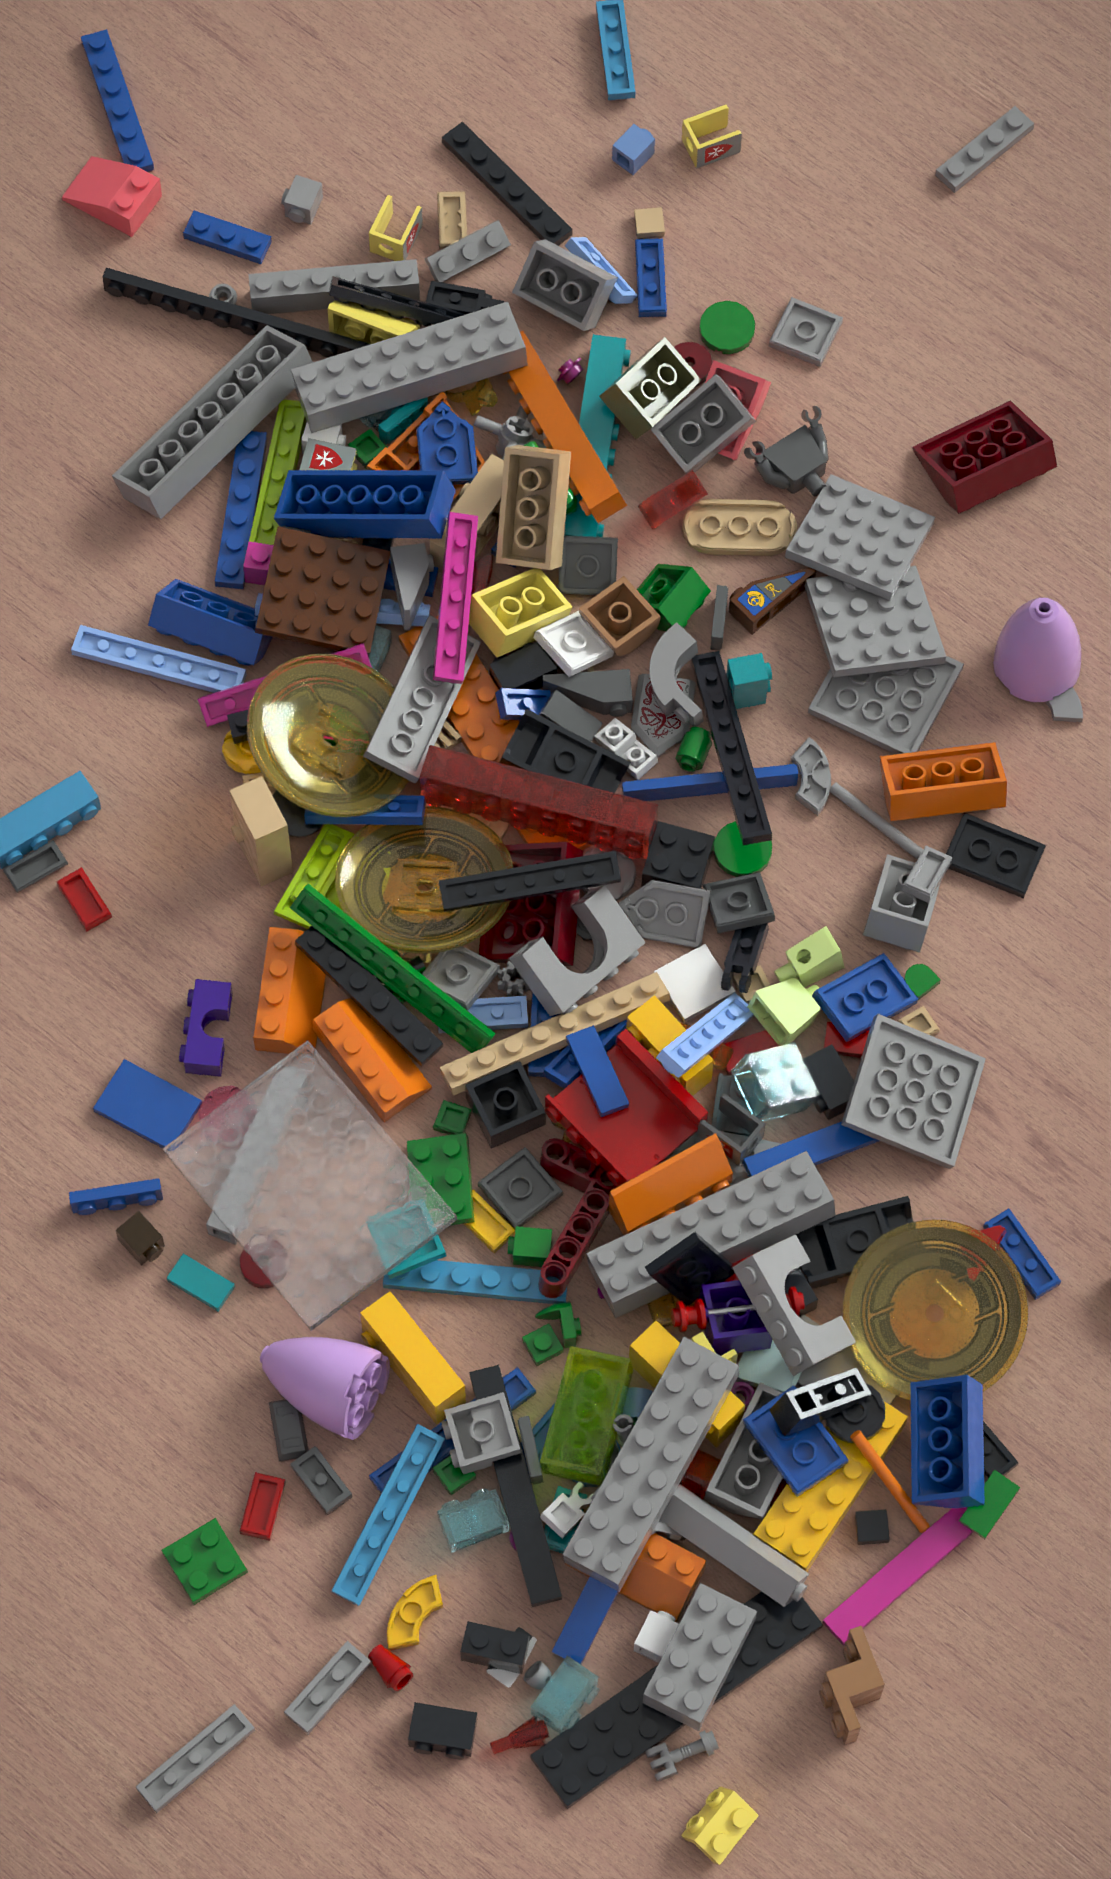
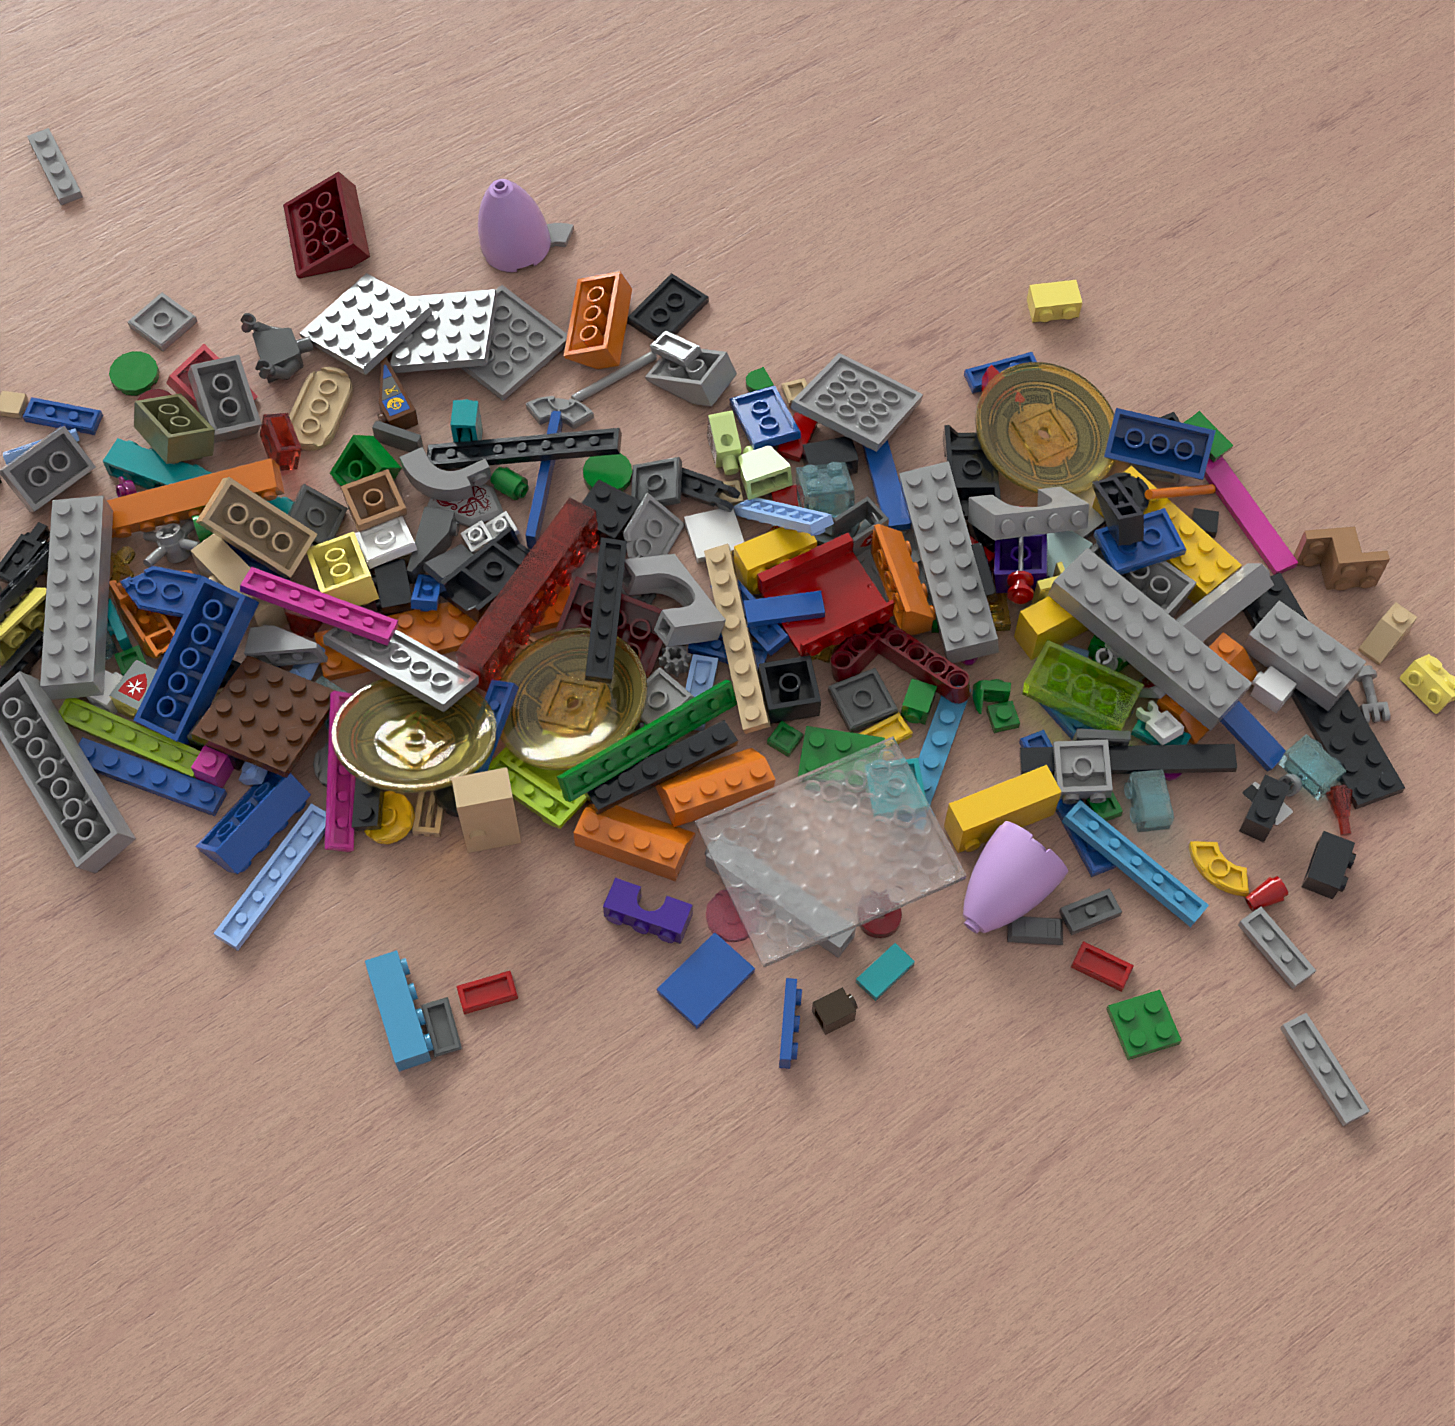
camera: 75 degrees left, 5 degrees down
none -> tan slope [1358,602,1417,665]

